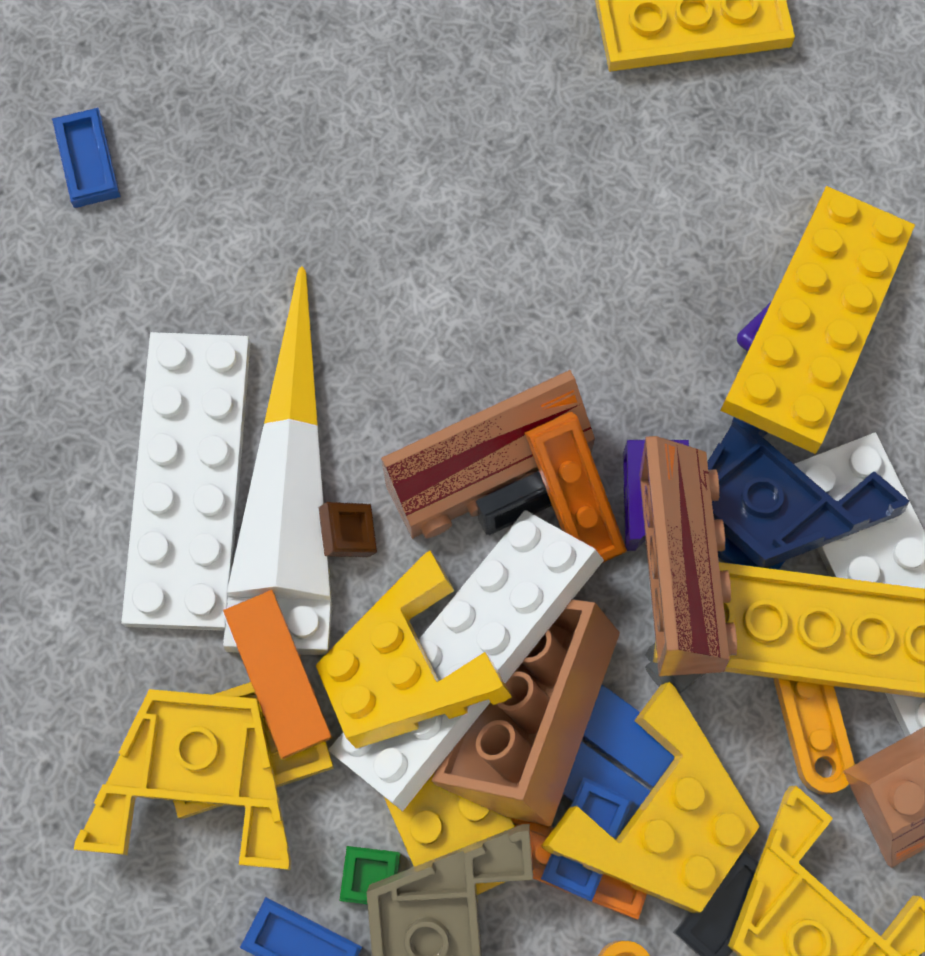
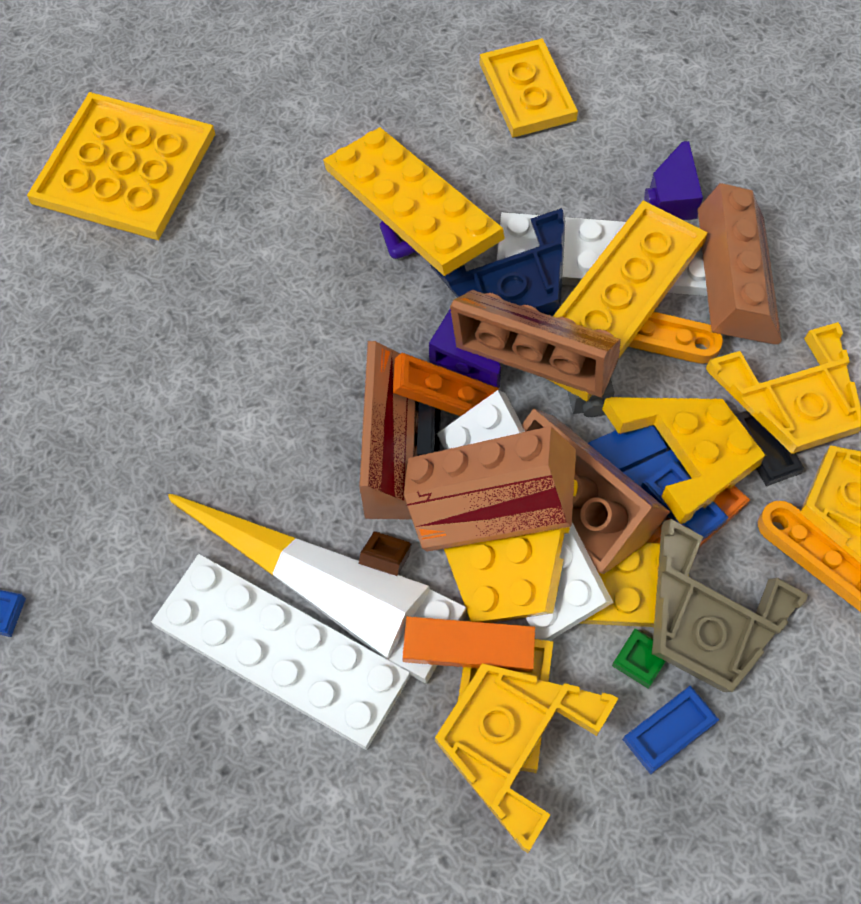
camera: 60 degrees left, 10 degrees down
none -> nougat slope [403,426,576,552]

